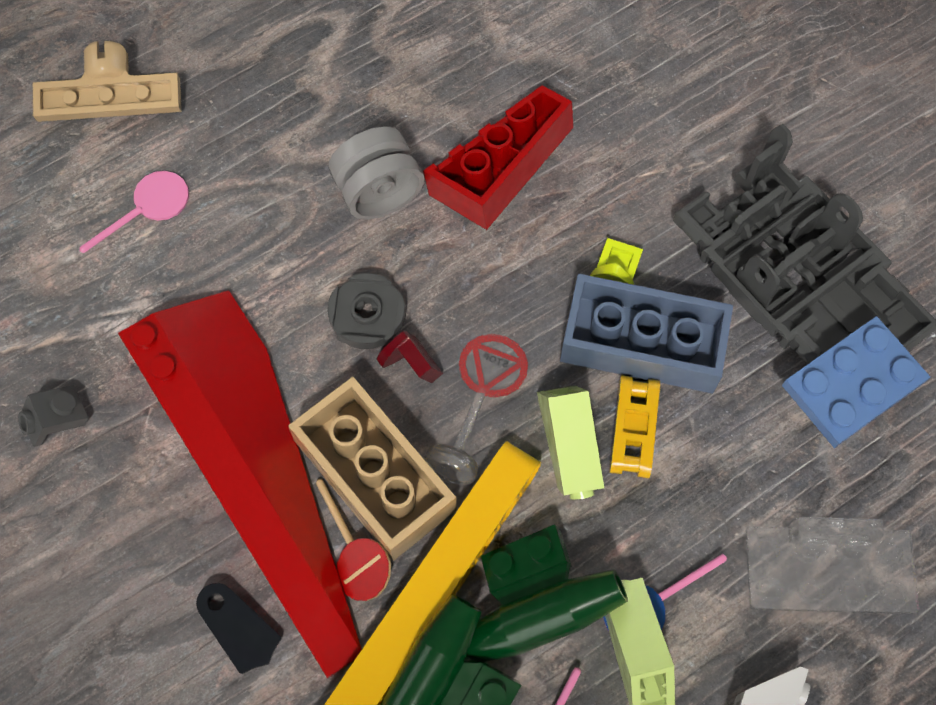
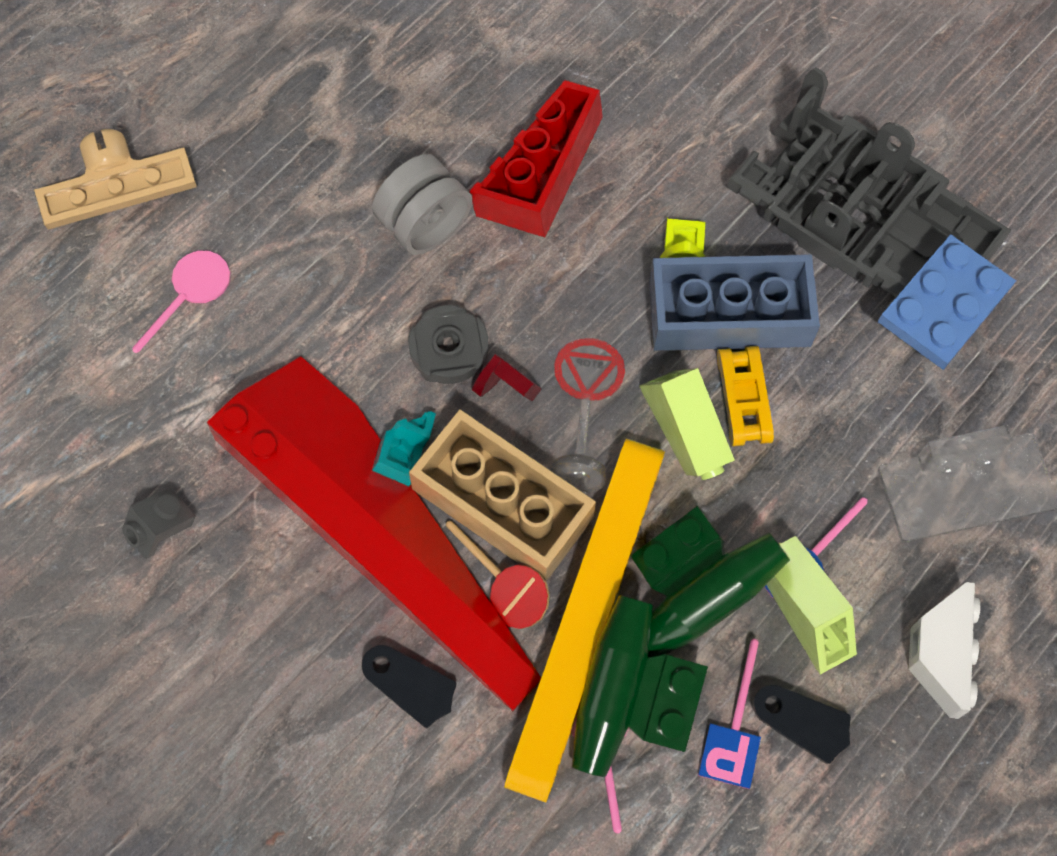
camera: 15 degrees left, 0 degrees up
none -> teal slope [372,411,436,486]

